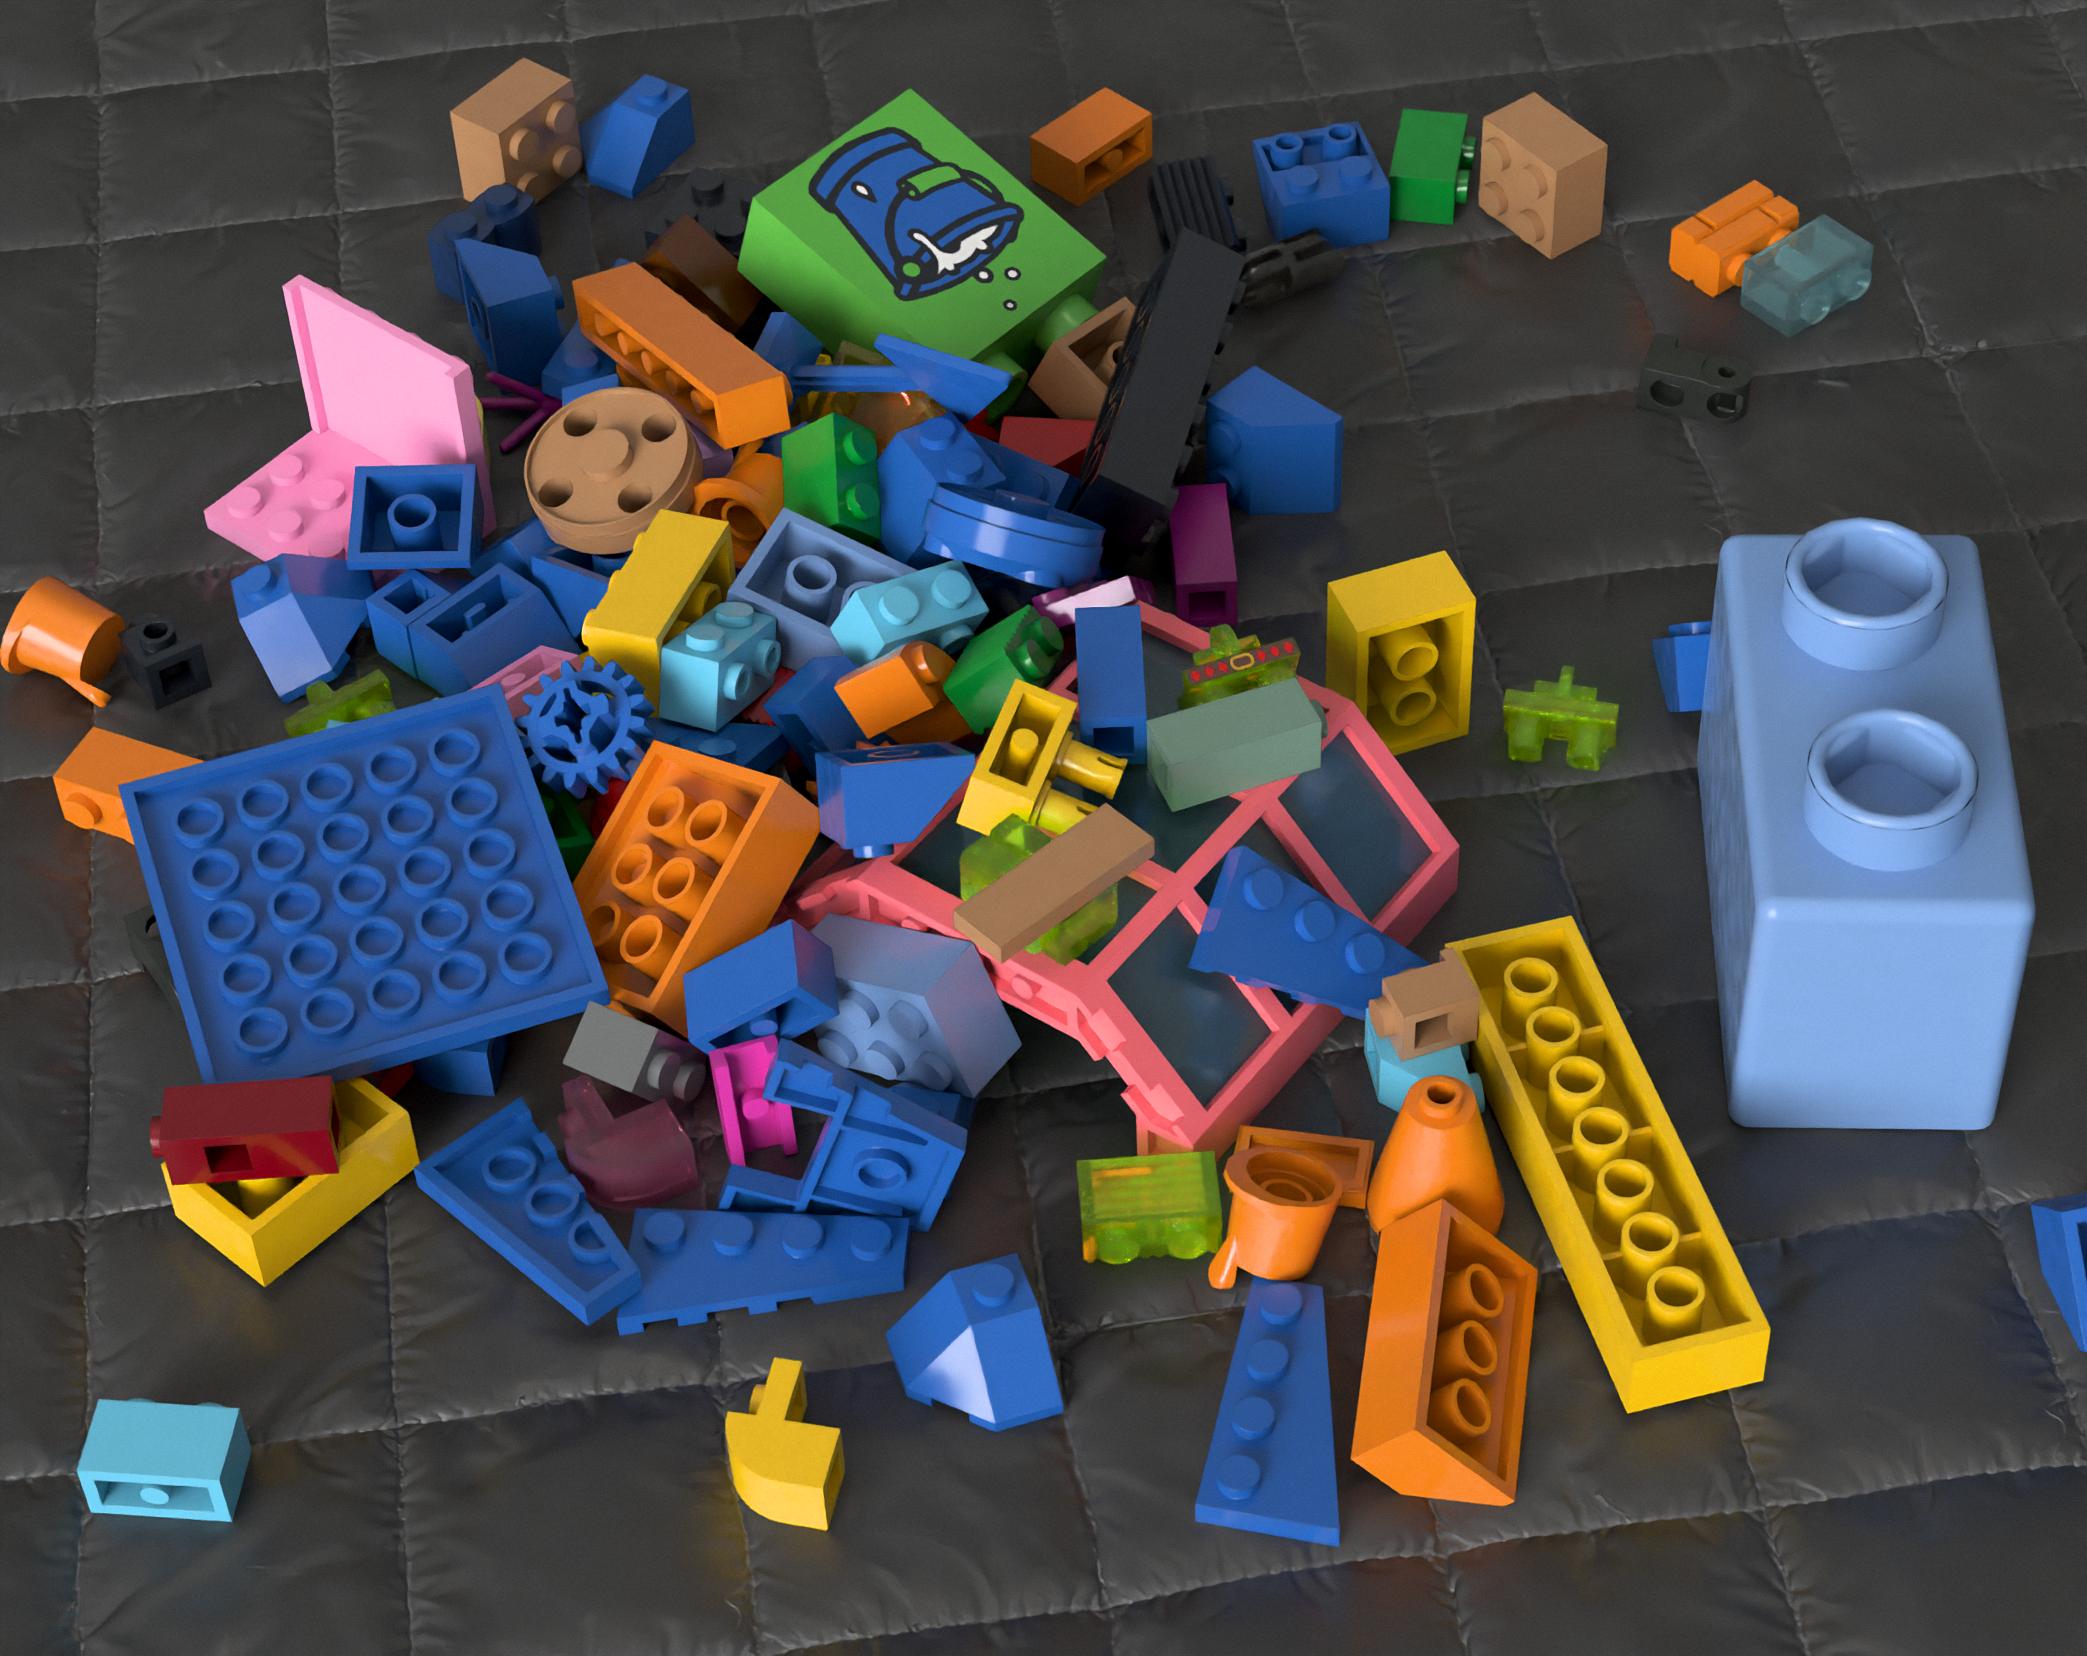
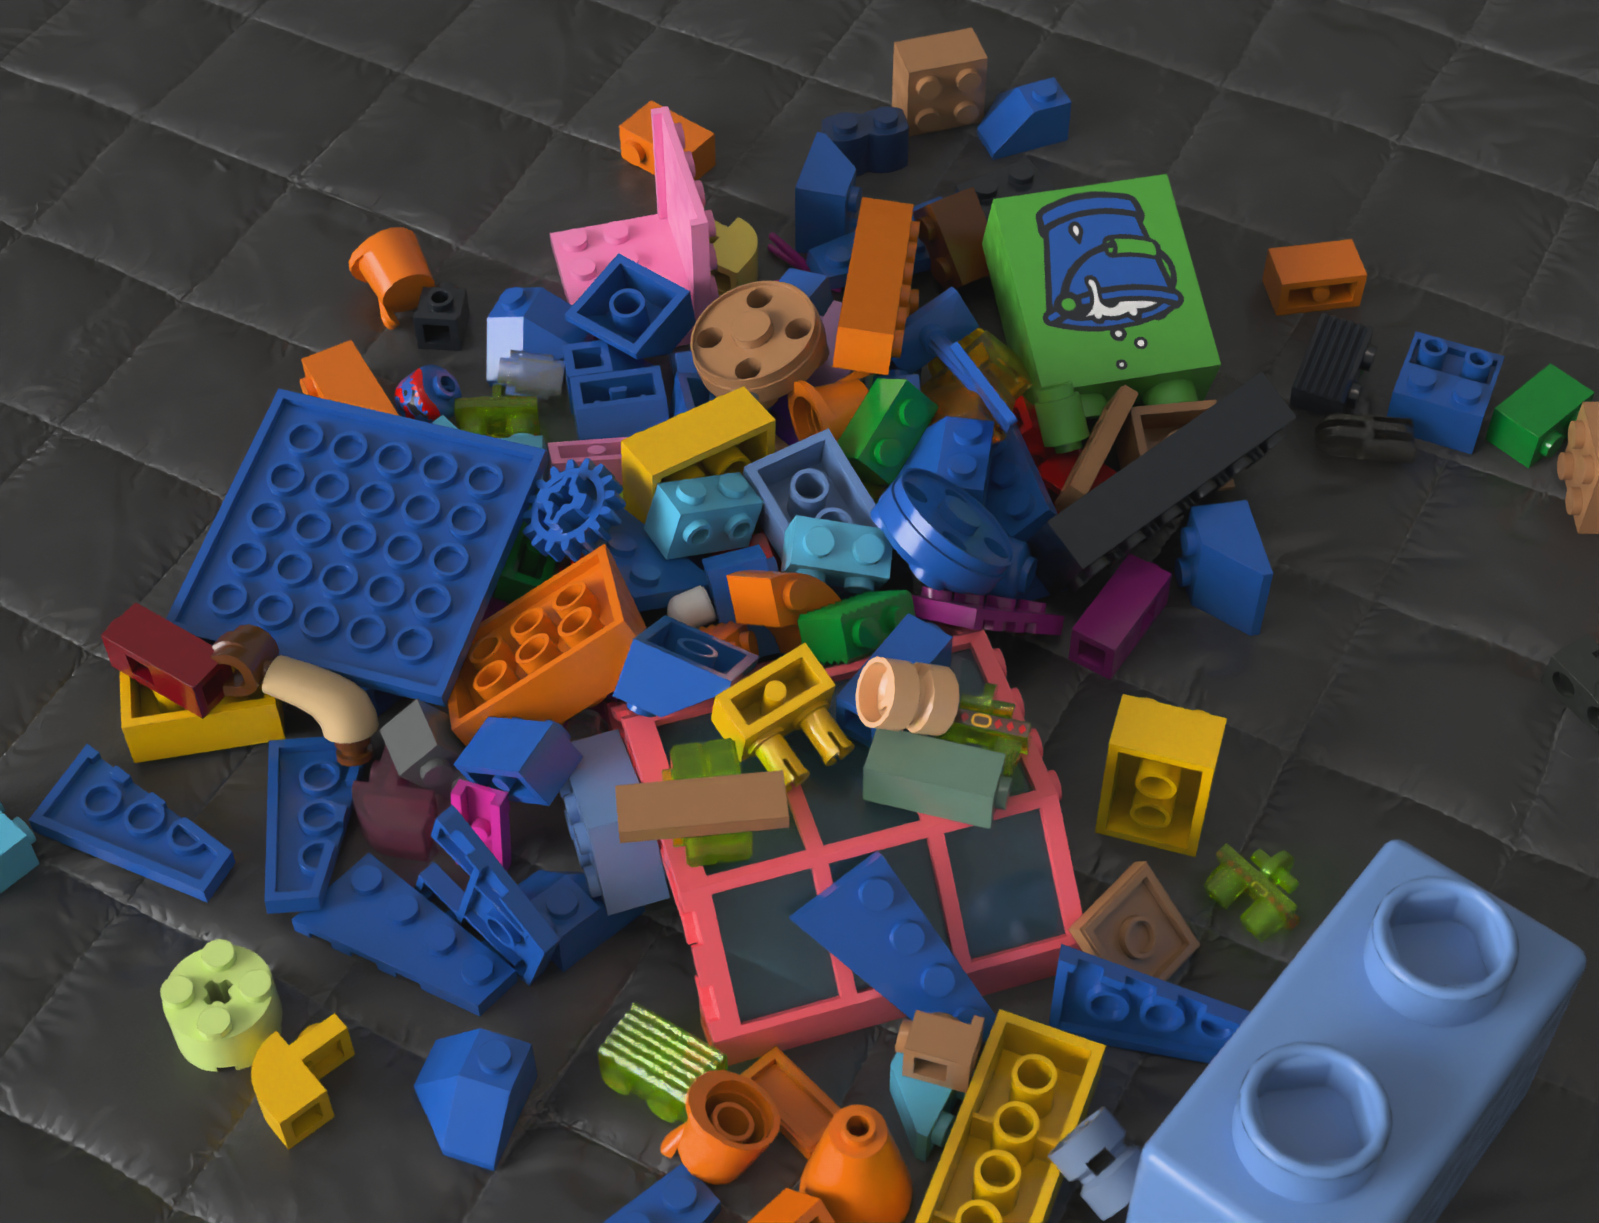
camera: 35 degrees right, 5 degrees up
none -> blue wing [28,744,236,903]
none -> yellowish green brick [160,939,282,1072]
none -> piece [211,624,379,766]
none -> blue head [394,364,462,423]
none -> clear brick [497,349,564,400]
none -> orange brick [619,100,716,181]
none -> white piece [667,585,717,629]
none -> light nougat wheel [856,656,960,736]
none -> bright green brick [1034,381,1090,454]
none -> blue wing [1048,944,1251,1064]
none -> sand blue wheel [1048,1107,1142,1220]
none -> medium nougat tile [1054,385,1139,512]
none -> medium nougat tile [1068,861,1200,981]

